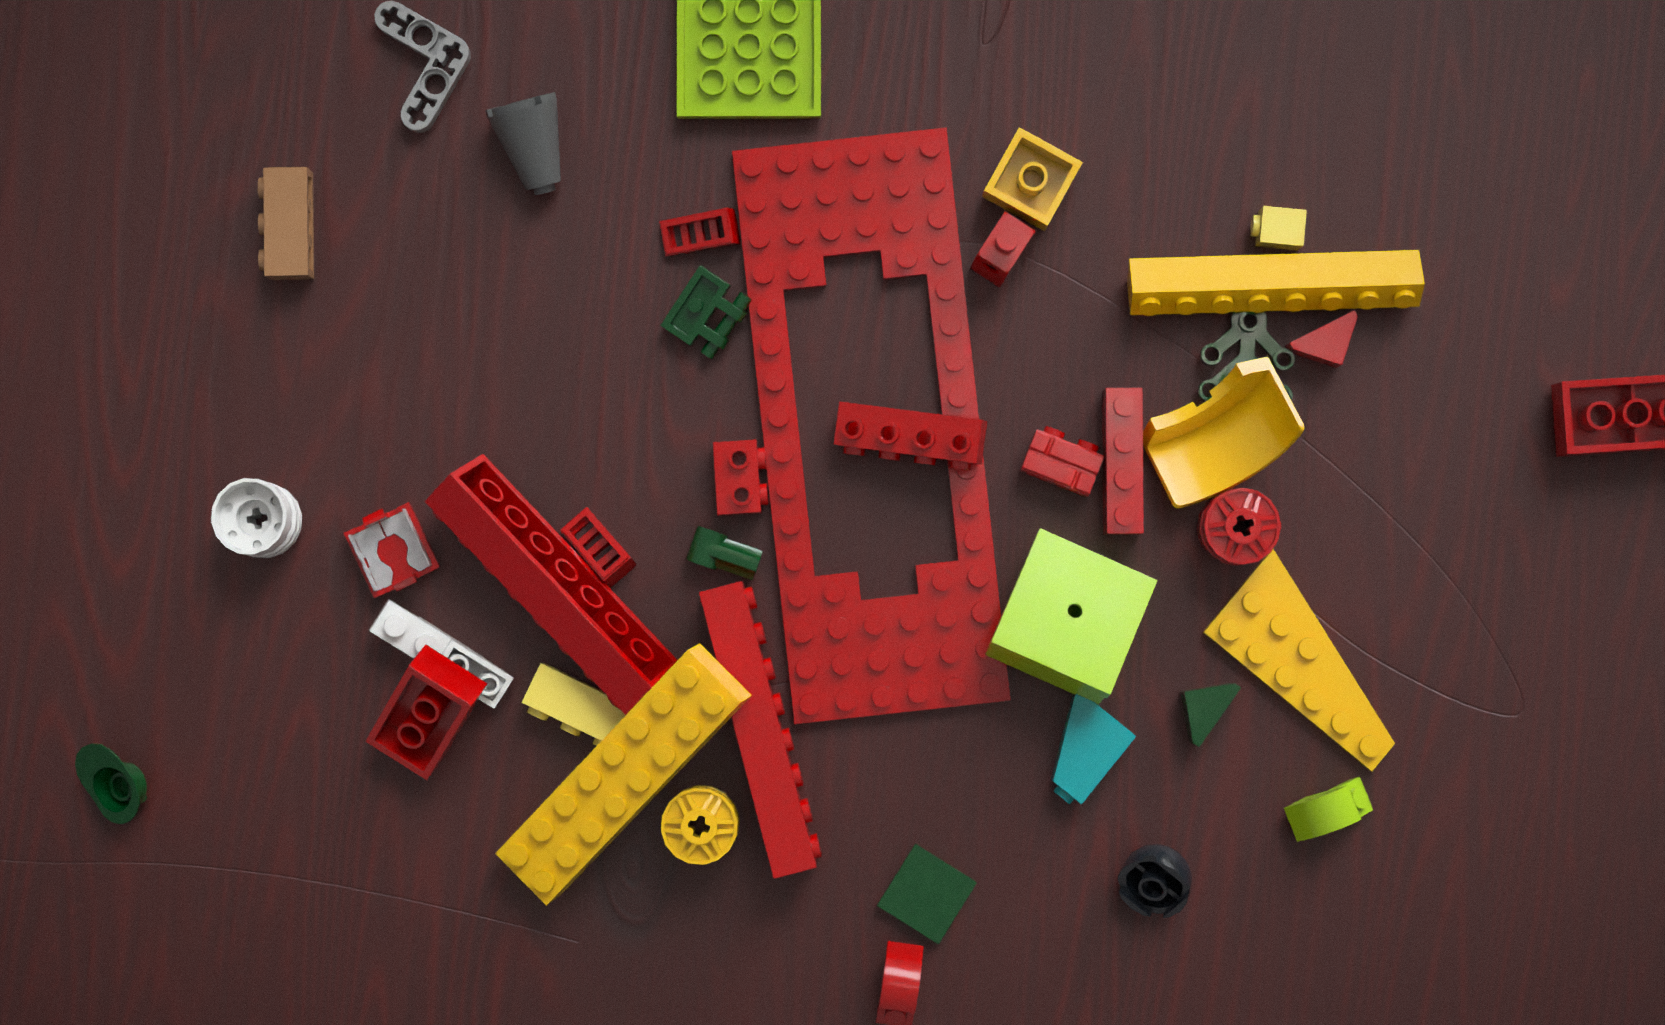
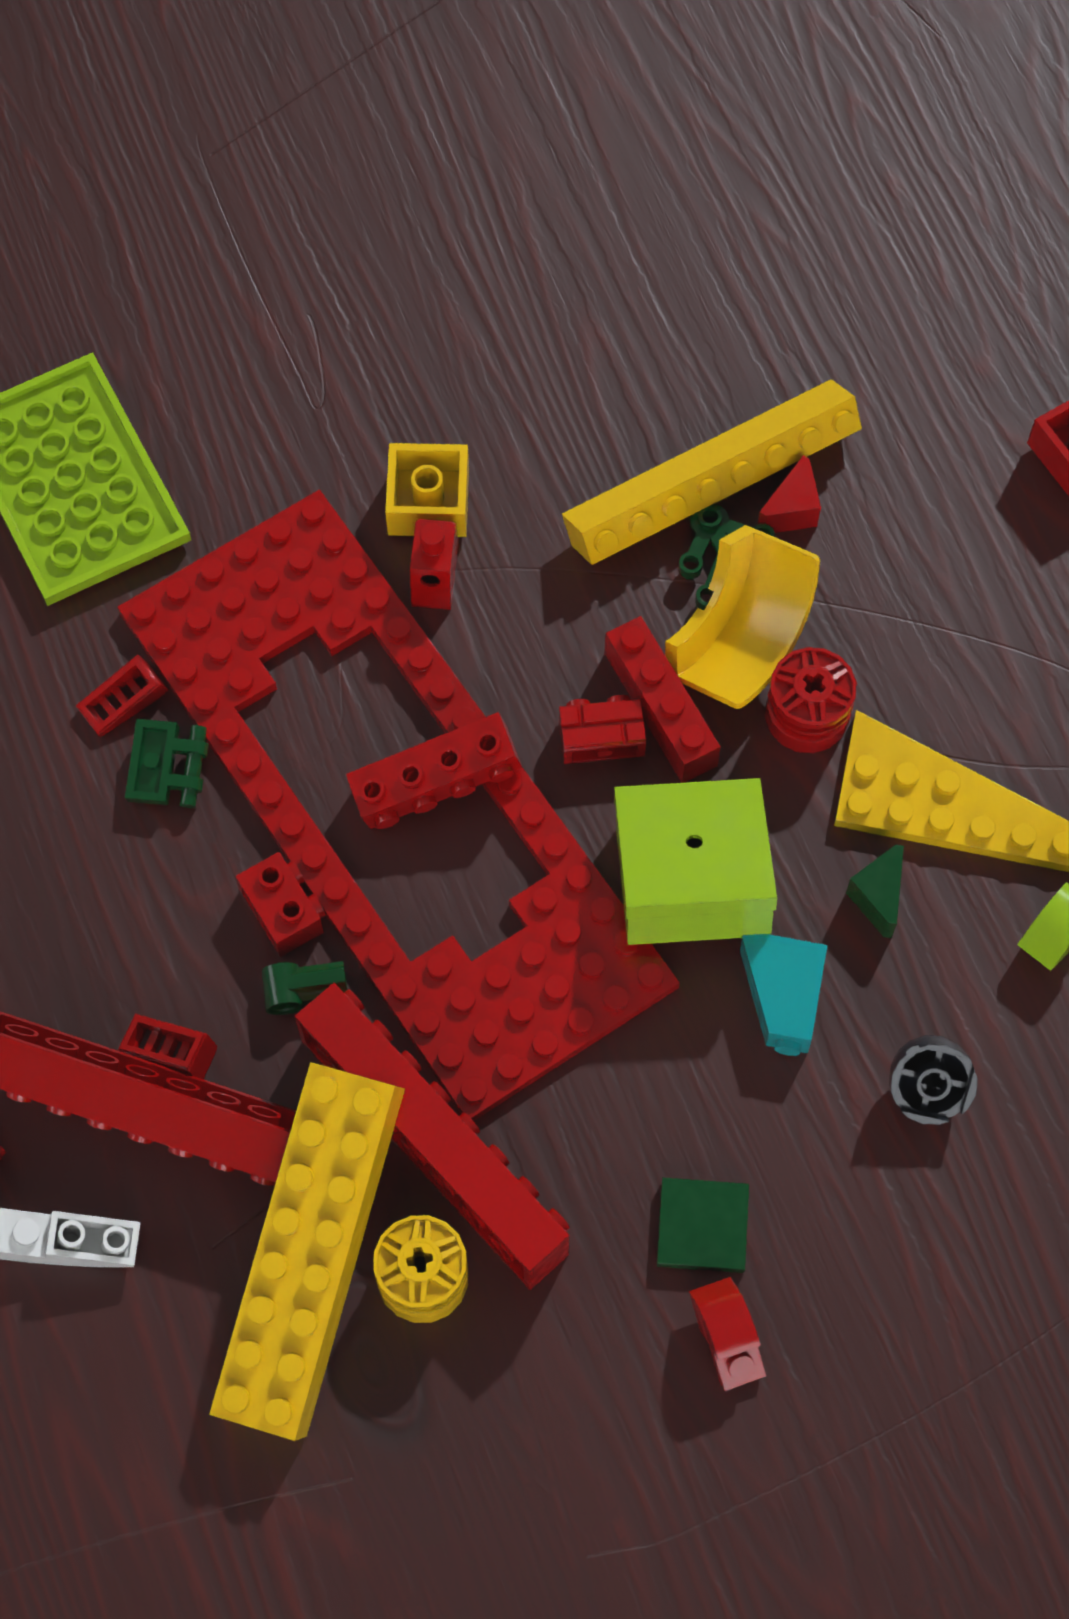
camera: 30 degrees left, 20 degrees down
red brick [365,644,488,780] -> none
light yellow brick [522,663,626,746] -> none
light yellow brick [1250,206,1307,250] -> none

